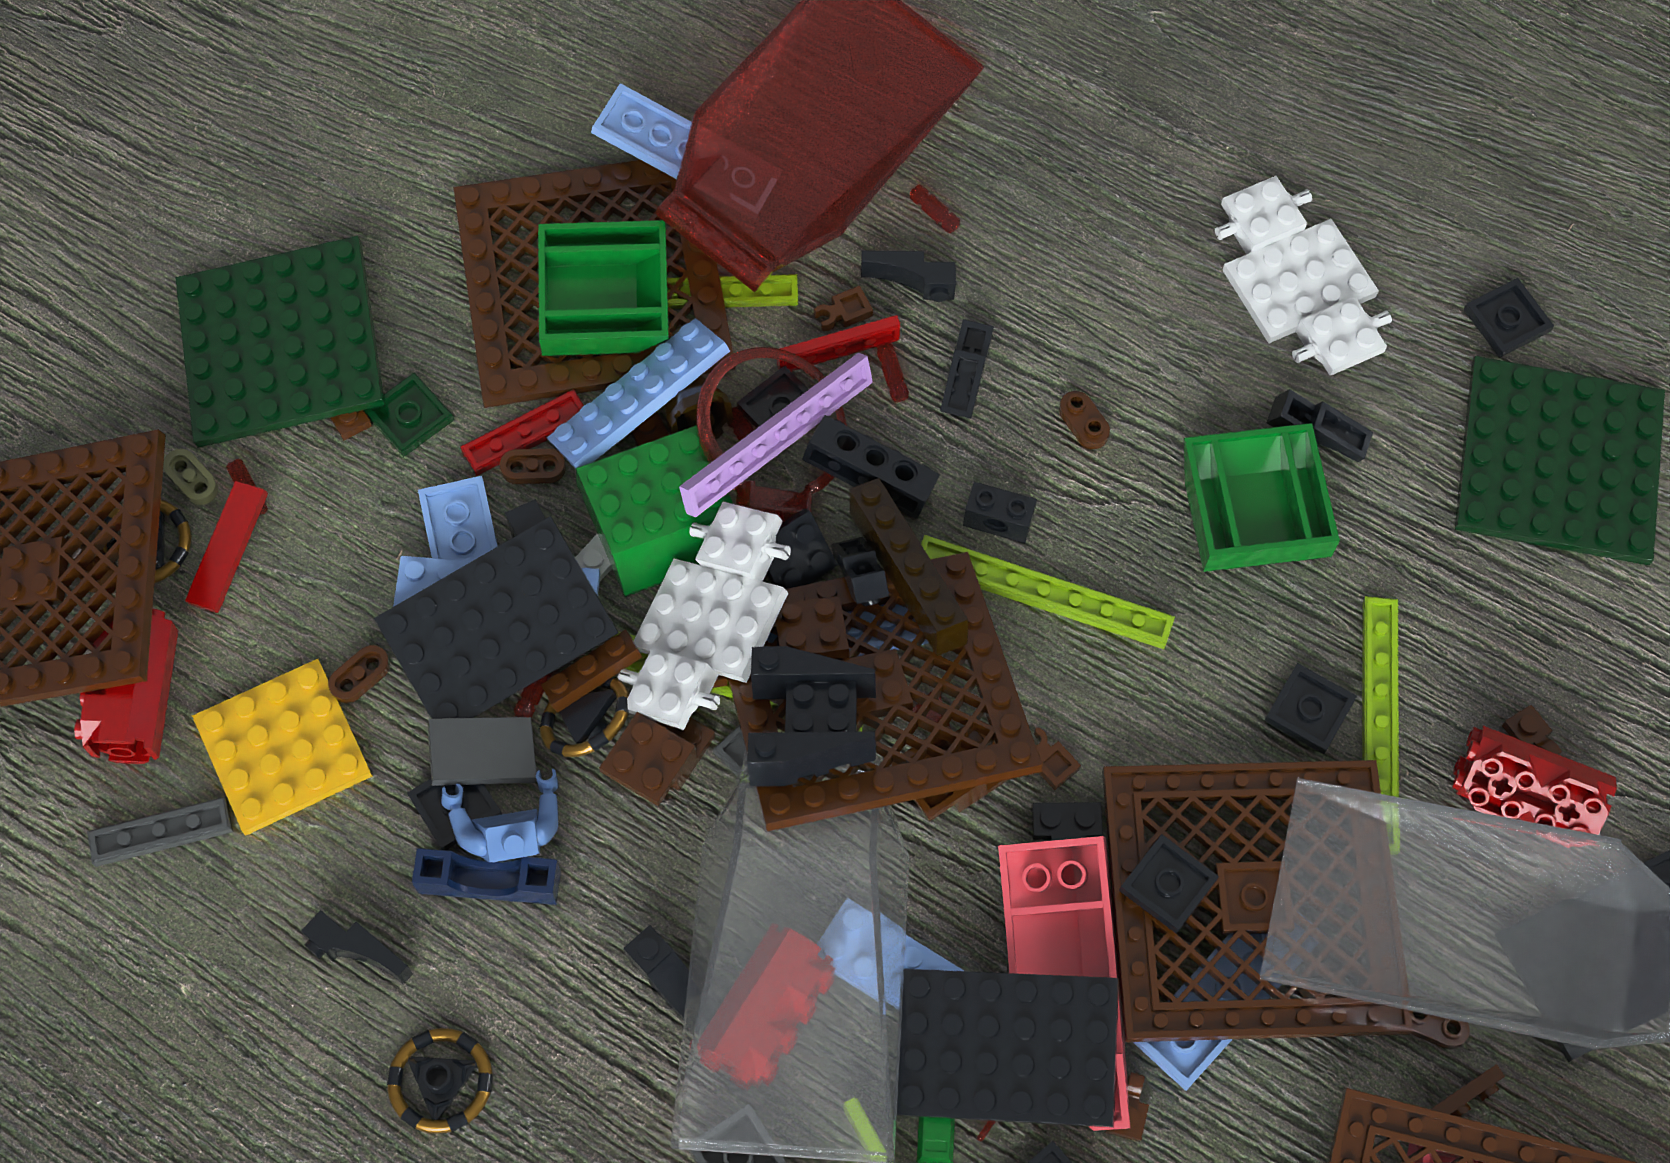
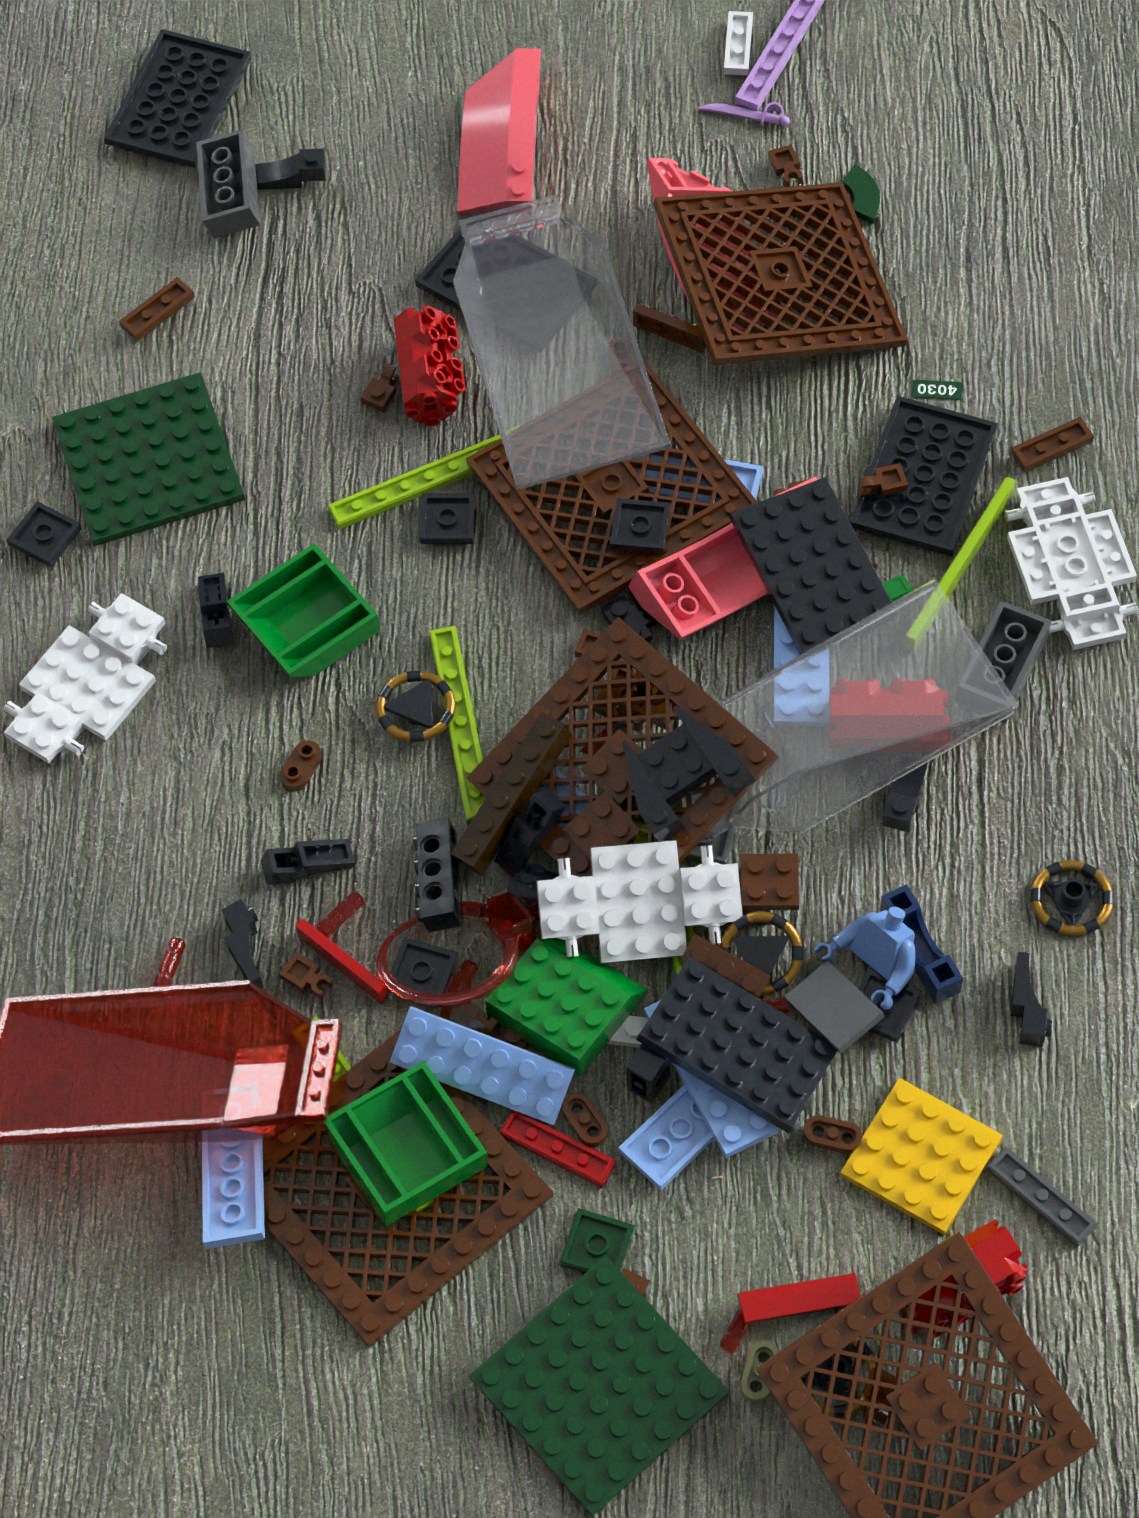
camera: 115 degrees left, 5 degrees down
lavender plate [679,353,873,517] -> none
black brick [963,481,1037,544] -> none
none -> piece [376,671,456,742]

